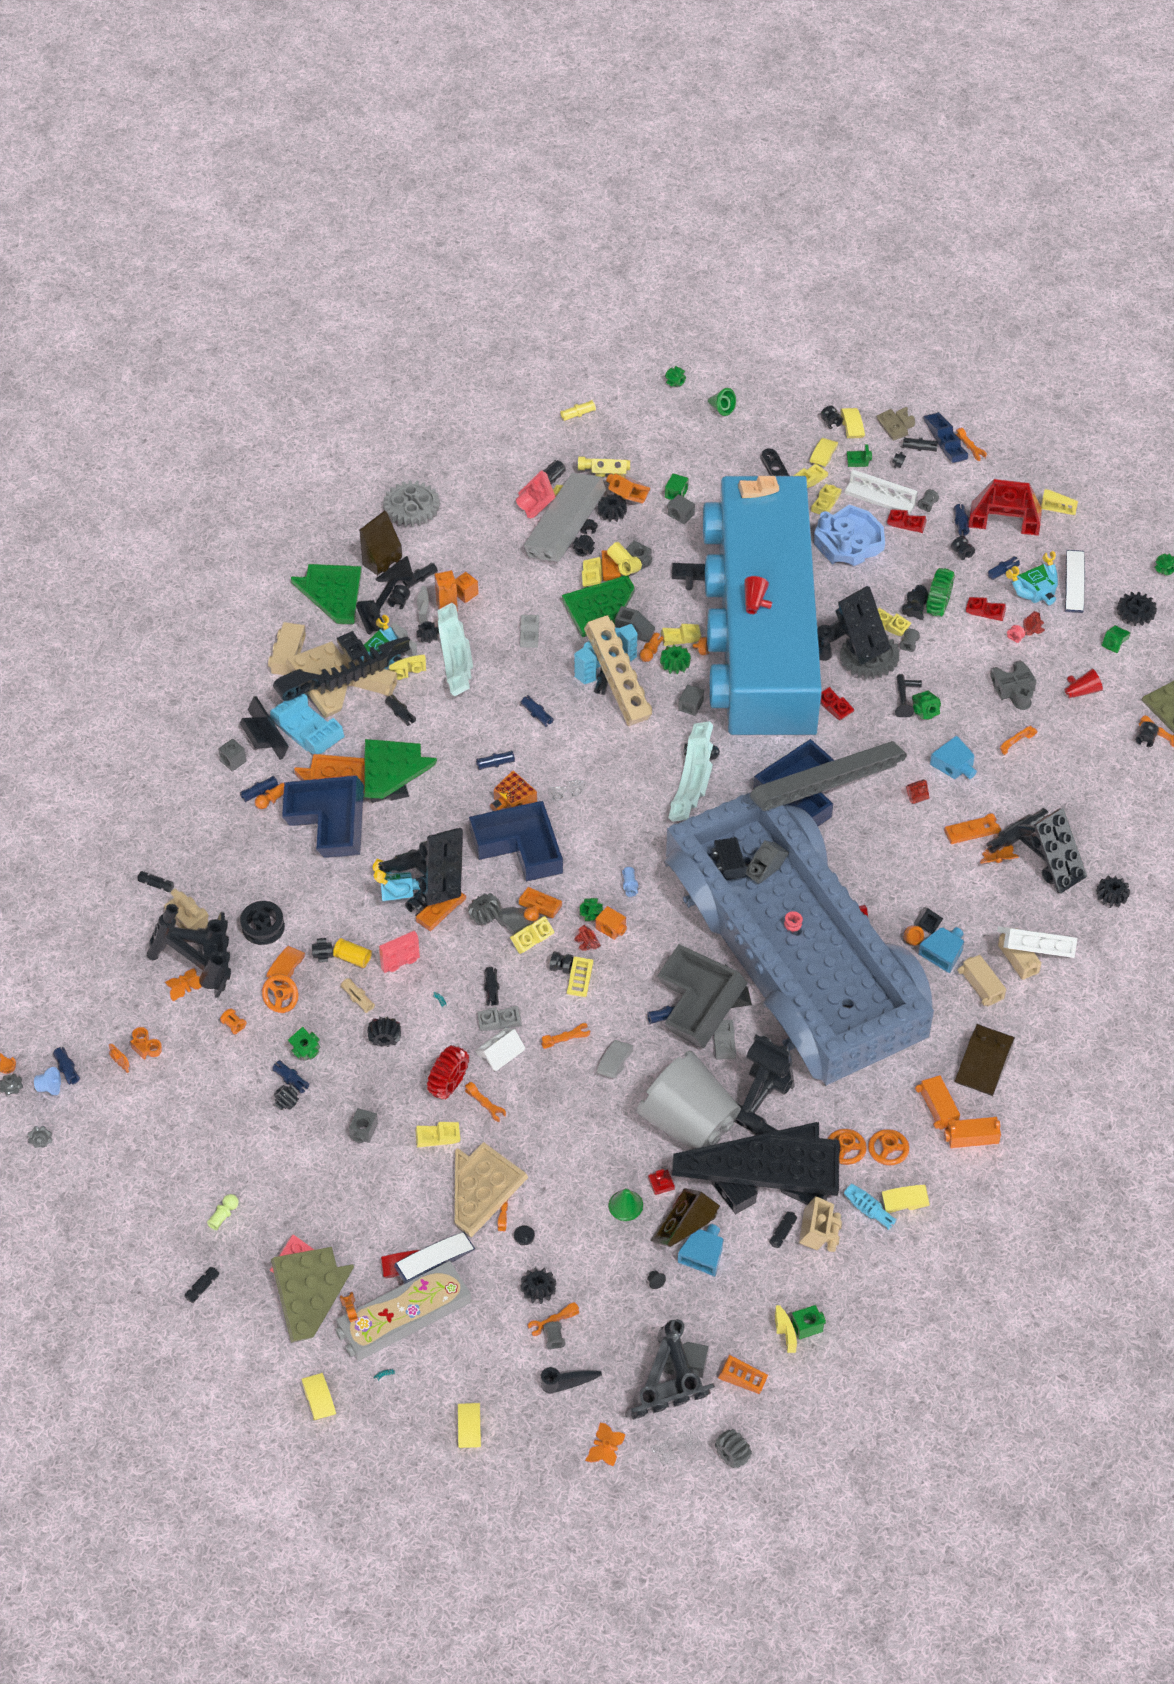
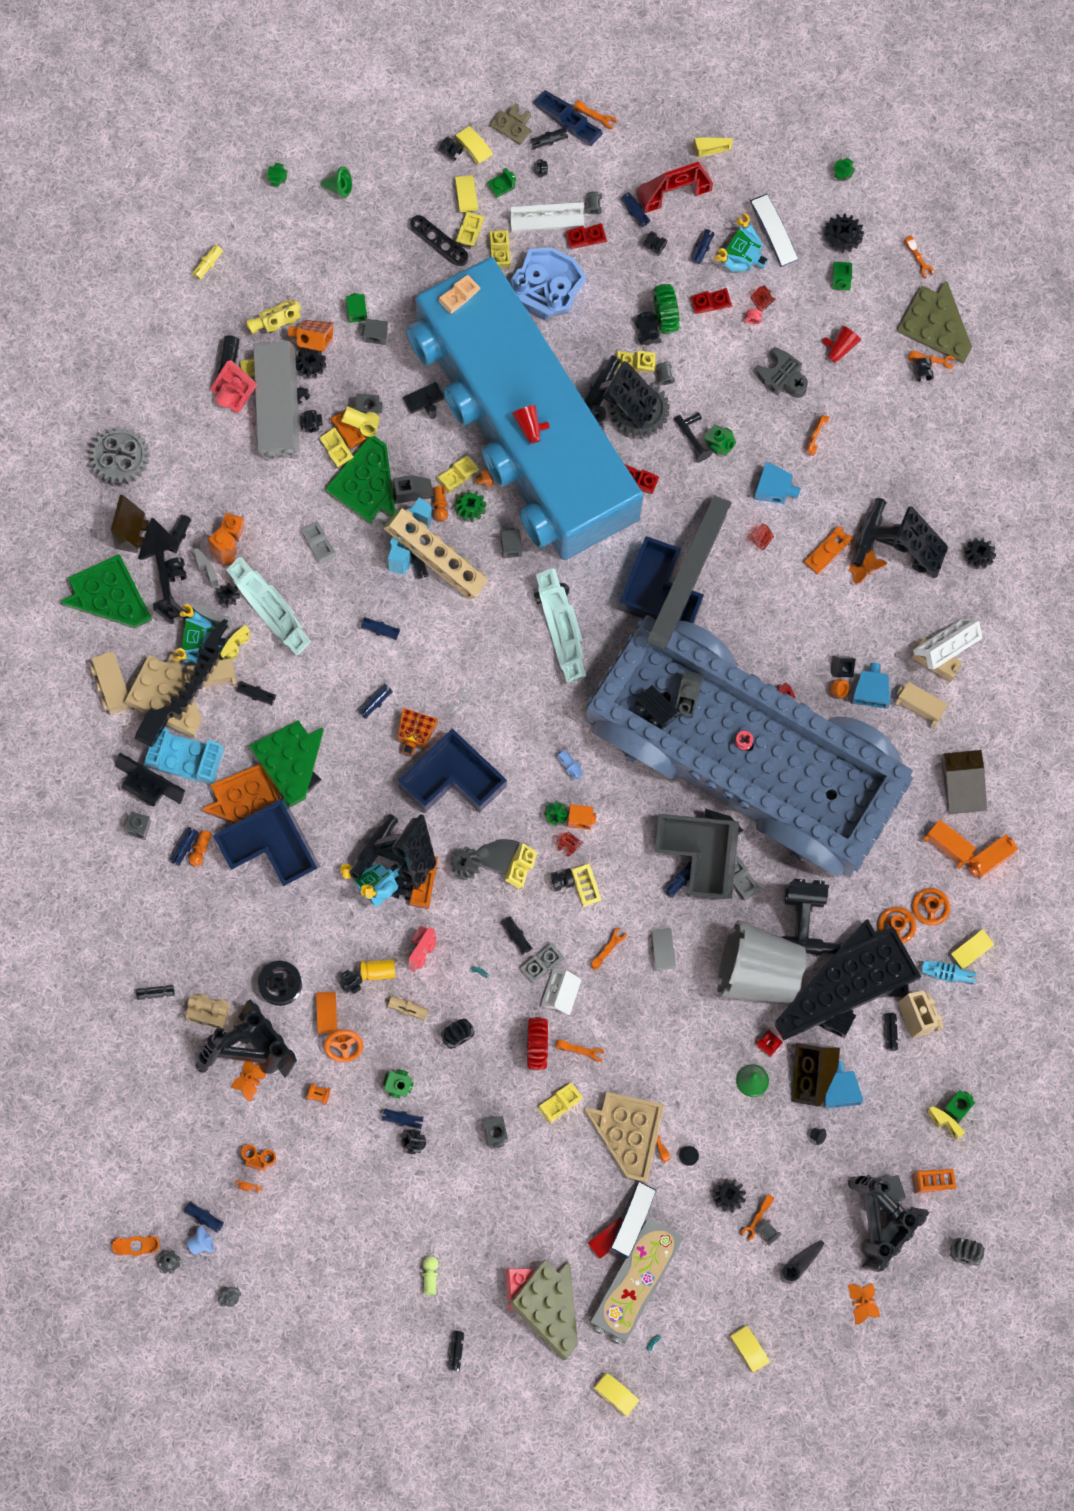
camera: 35 degrees left, 20 degrees up
black slope [336,631,368,661] -> none
orange piece [340,1292,358,1323] -> none
orange plate [519,887,562,921] -> none

